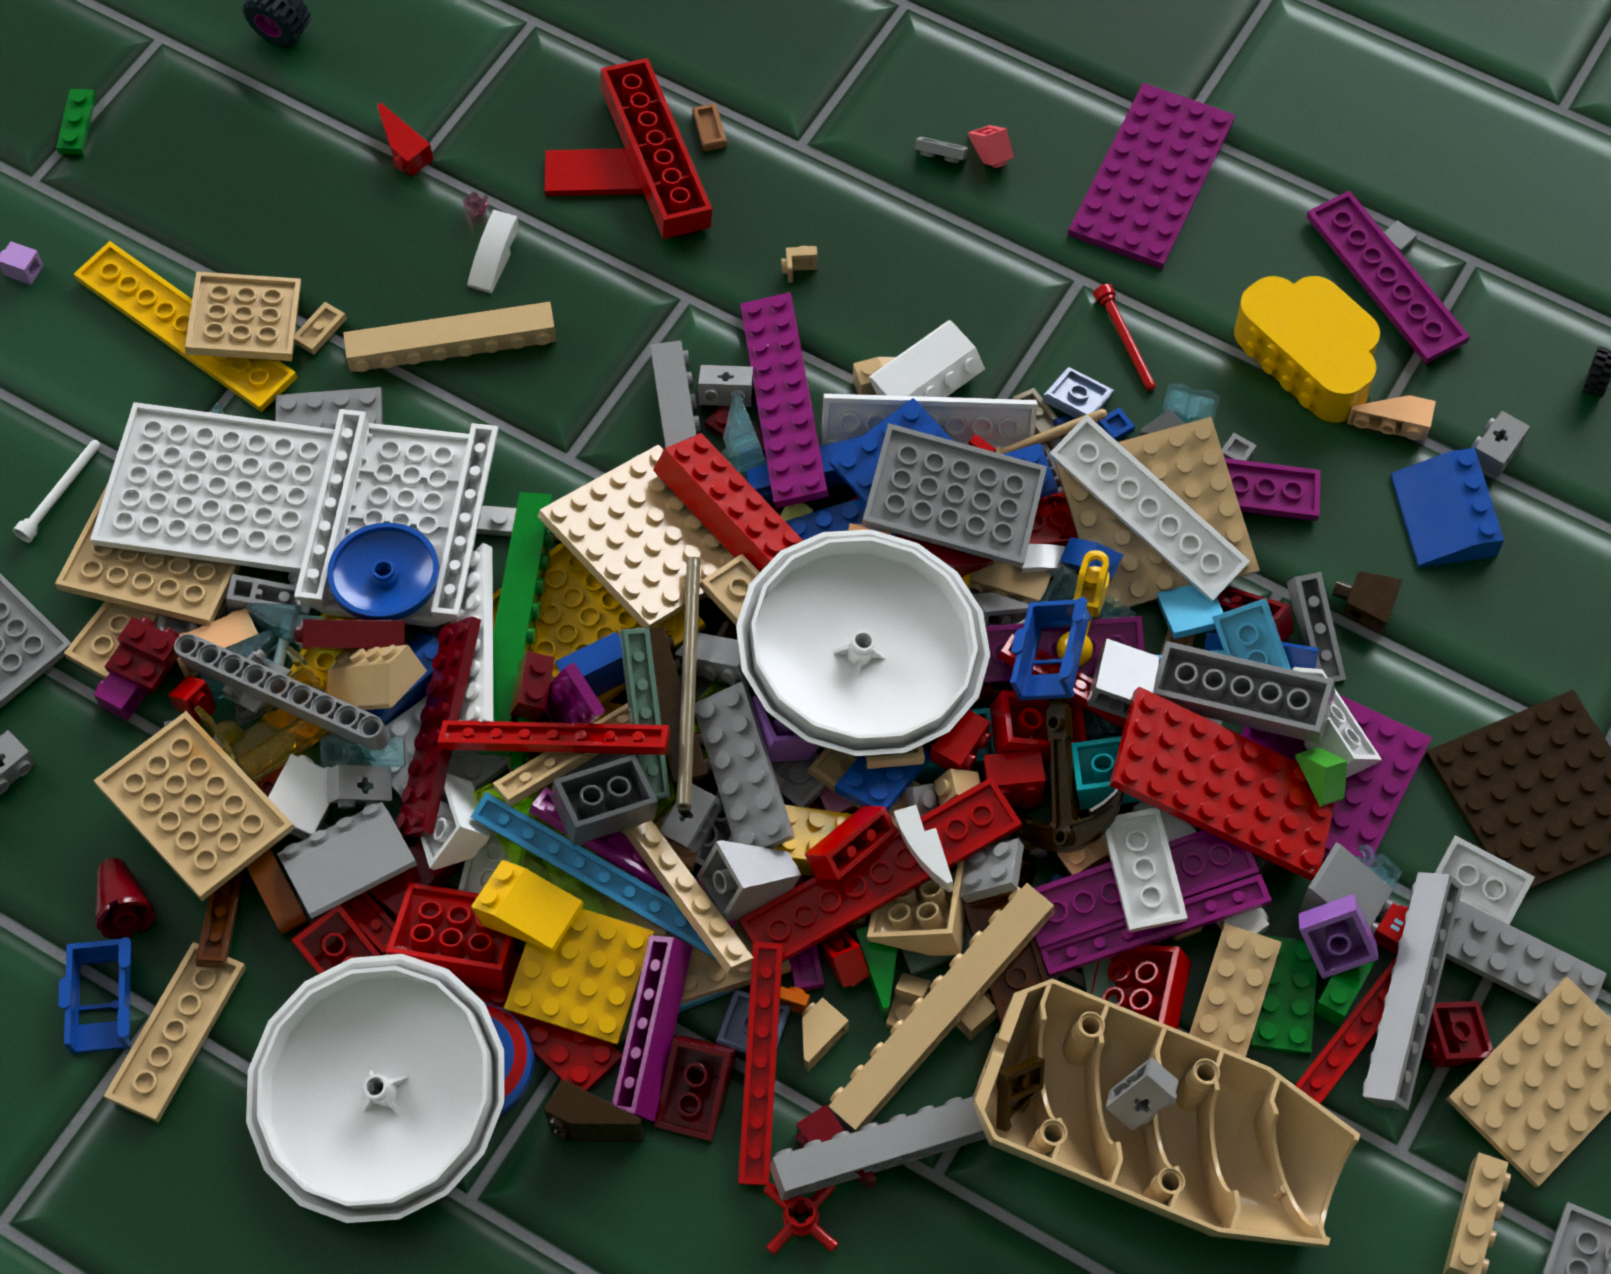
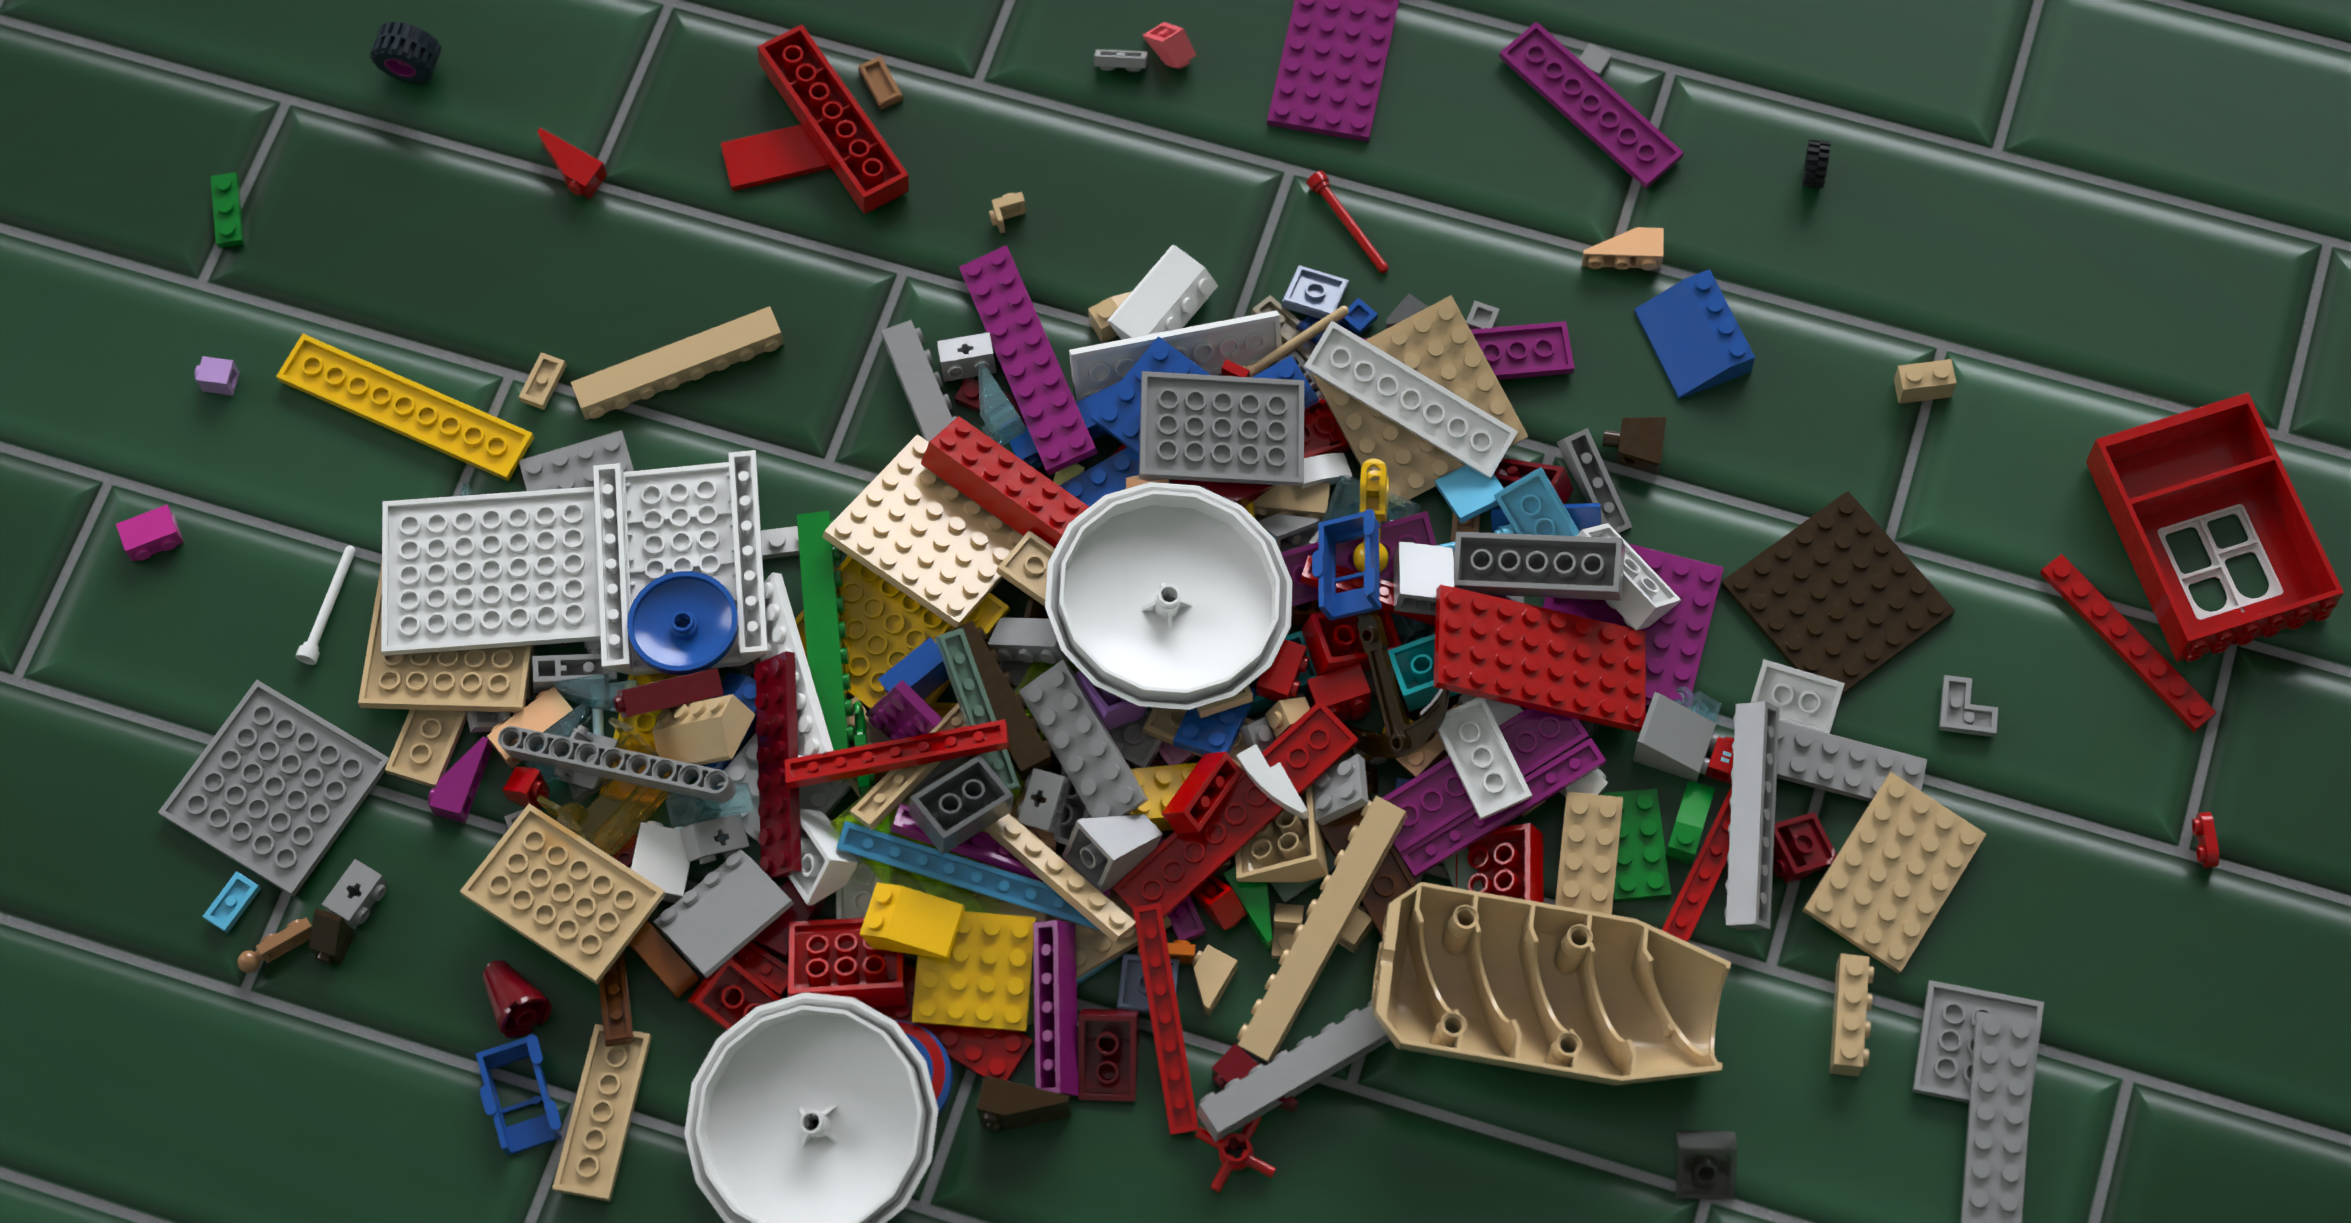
camera: 10 degrees left, 5 degrees up
dark red plate [104,617,179,693] -> none
tan plate [185,272,301,361] -> none
clear pink plate [463,192,490,218] -> none
white slope [467,209,519,294] -> none
dark red brick [510,651,555,721] -> none
dark tan piece [676,556,701,810] -> none
dark brown wing [996,1056,1045,1132] -> none
blue slope [1059,537,1124,582] -> none
light grey brick [1105,1057,1178,1131] -> none
clear light blue brick [1161,383,1220,424] -> none
yellow brick [1234,276,1380,422] -> none
bright green slope [1295,747,1347,807] -> none
medium lavender brick [1299,894,1378,979] -> none
light grey brick [1471,411,1530,477] -> none

